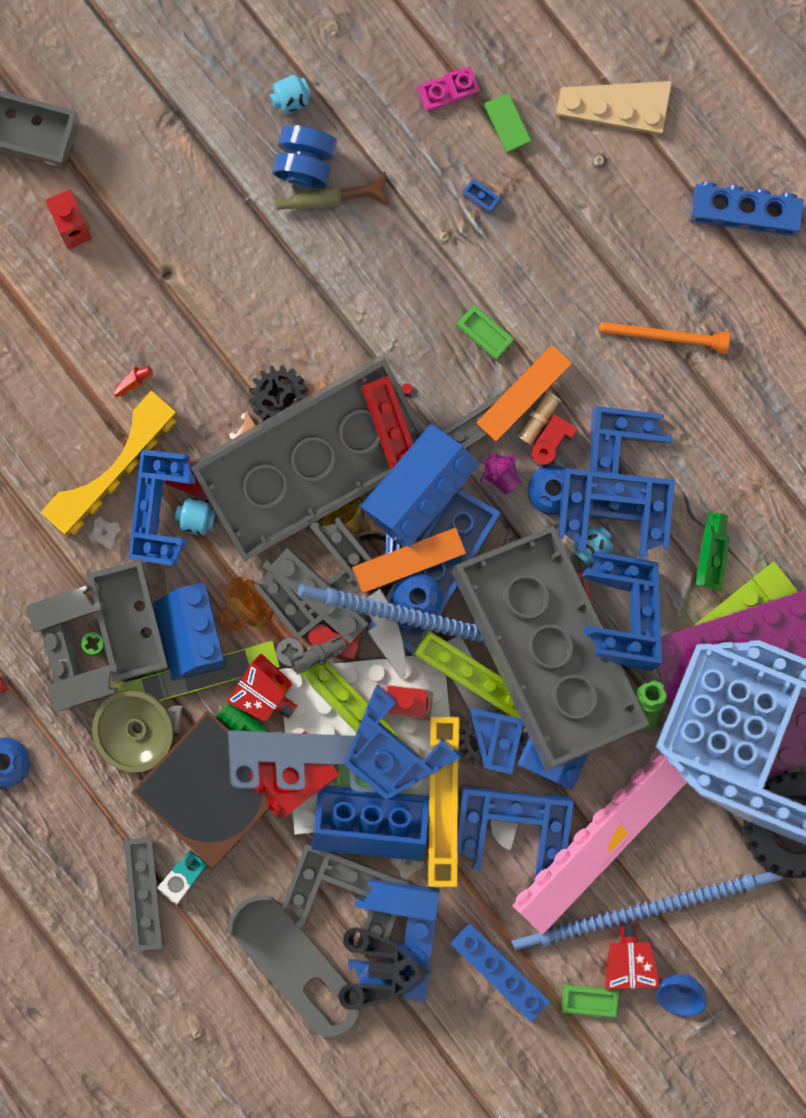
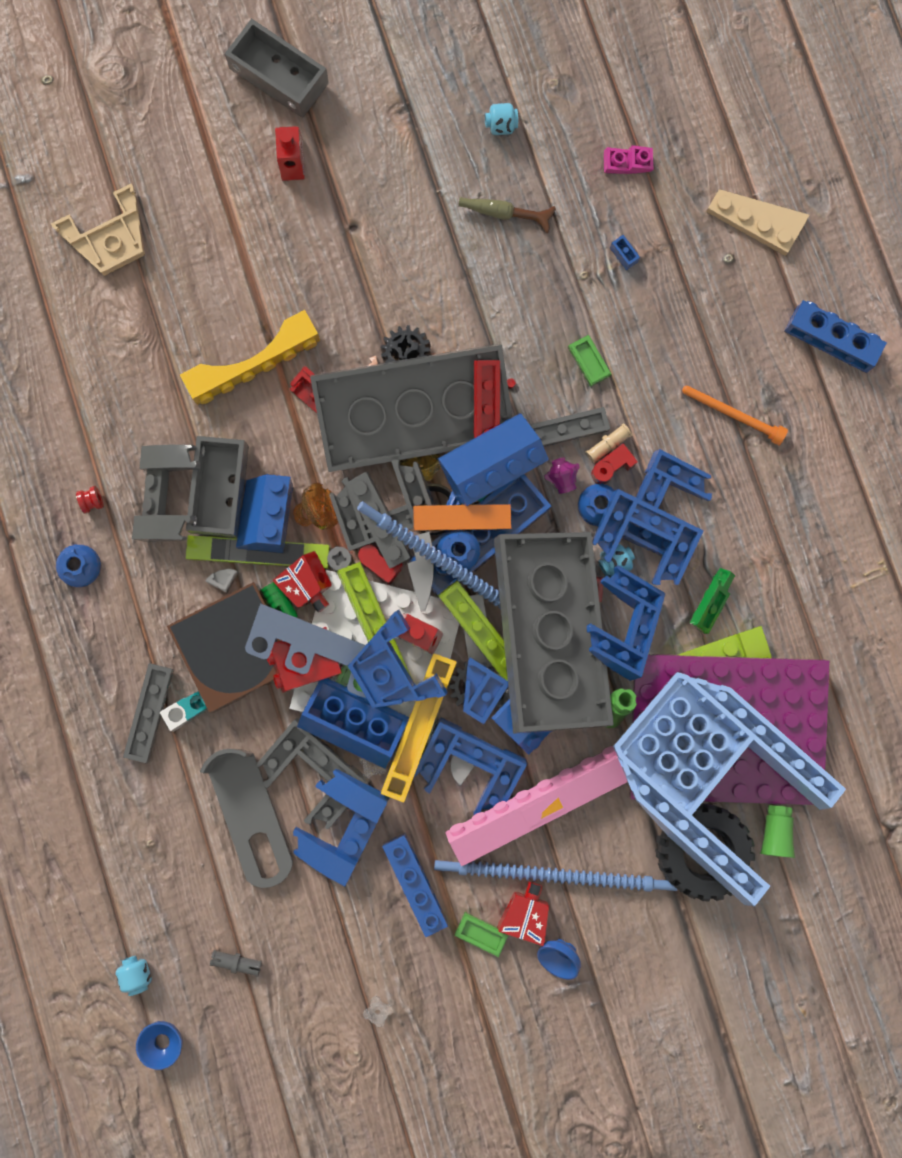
camera: 15 degrees right, 0 degrees up
bright green axle [81,632,105,656] -> none
clear plate [89,517,120,549] -> none
olive dish [92,690,174,772] -> none
red bar [114,366,153,397] -> none
blue wedge [128,450,195,566] -> none
medium azure head [175,498,216,536] -> none
blue wheel [272,125,337,188] -> none
dark grey pin [290,635,347,675] -> none
black connector [338,927,426,1009] -> none
orange tile [476,345,572,443] -> none
bright green tile [484,93,531,154] -> none

